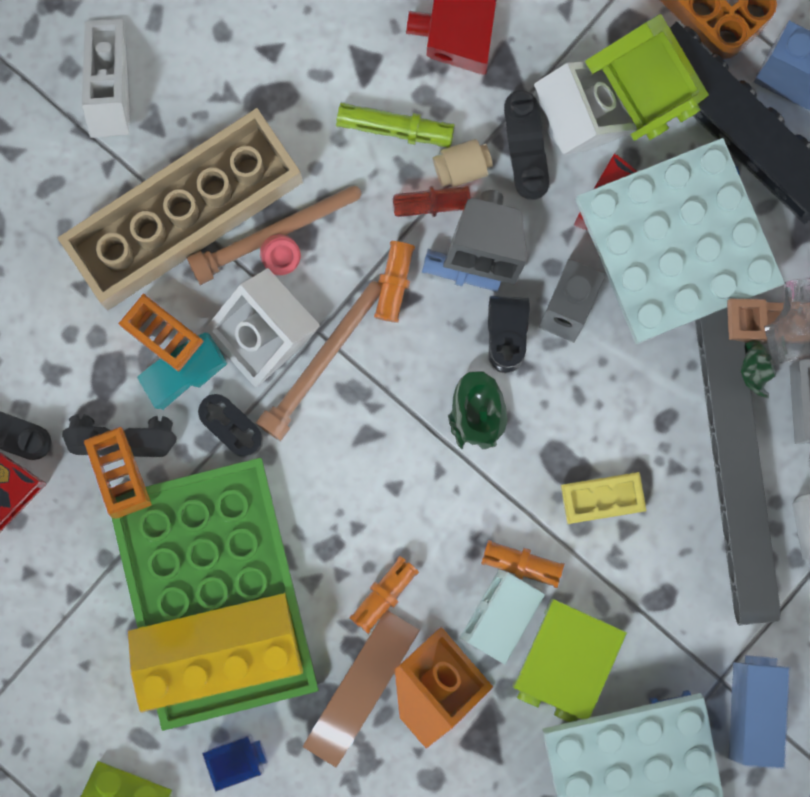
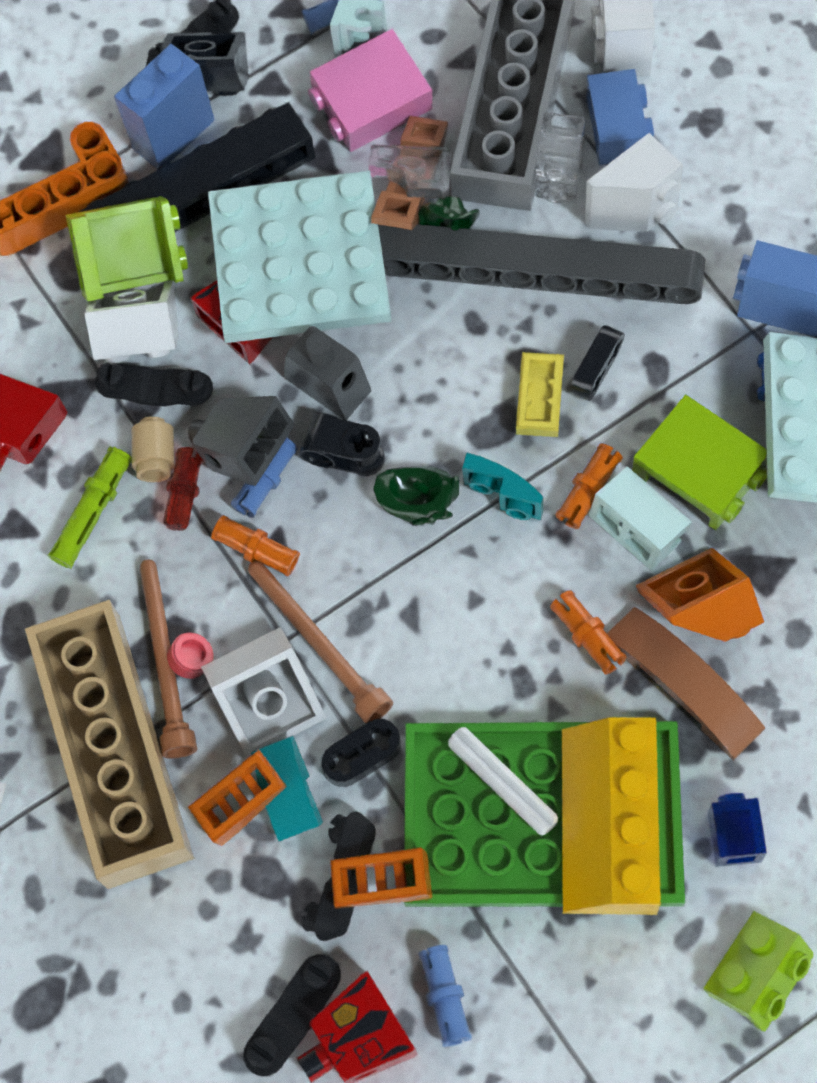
camera: 65 degrees left, 15 degrees down
none -> medium blue pin [418,945,472,1047]
none -> white axle [448,727,558,836]
none -> teal slope [462,452,543,520]
none -> black beam [570,325,625,401]

